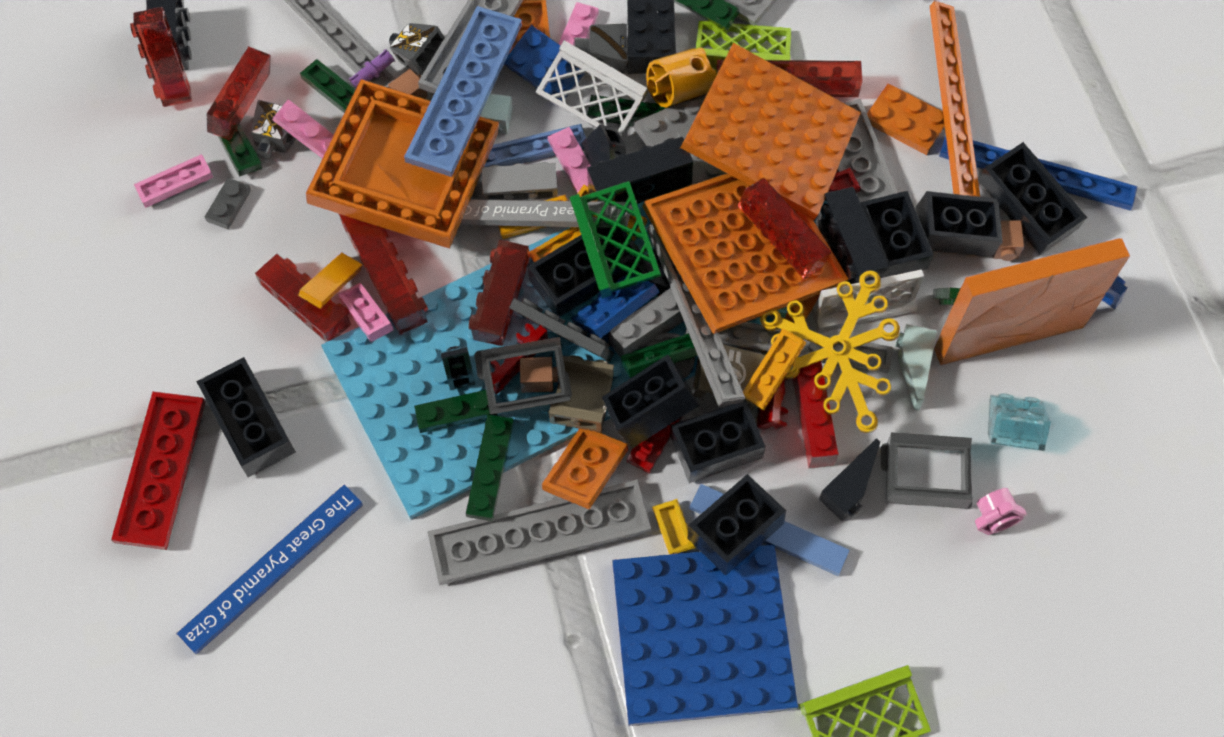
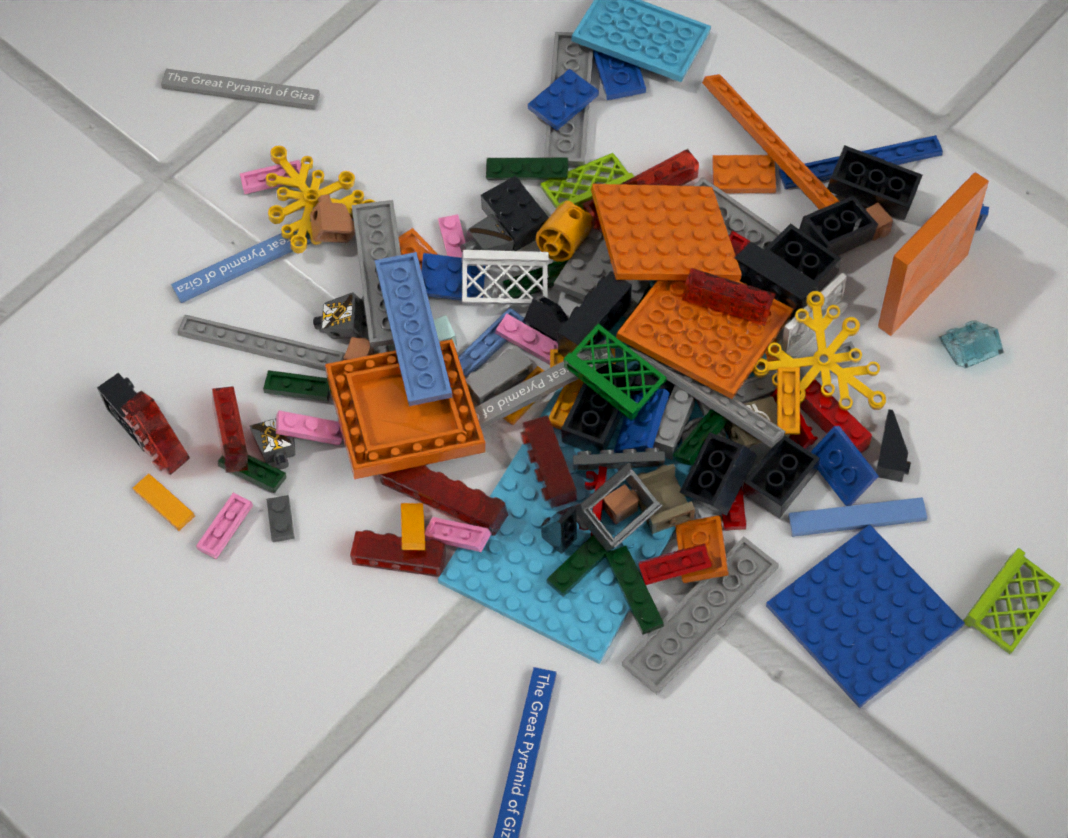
camera: 30 degrees left, 5 degrees down
red plate [111,391,206,550] -> none
black brick [196,357,296,477] -> none
medium lavender pin [349,49,395,88] -> none
yellow tile [652,499,696,554] -> none
black brick [687,474,787,576] -> none
dark grey piece [881,432,973,509] -> none
light aqua slope [895,324,937,410] -> none
dark green plate [932,287,961,306] -> none
bright pink piece [975,488,1026,535] -> none
none -> light orange tile [133,473,195,531]
none -> red plate [639,543,712,585]
none -> blue plate [811,426,879,506]

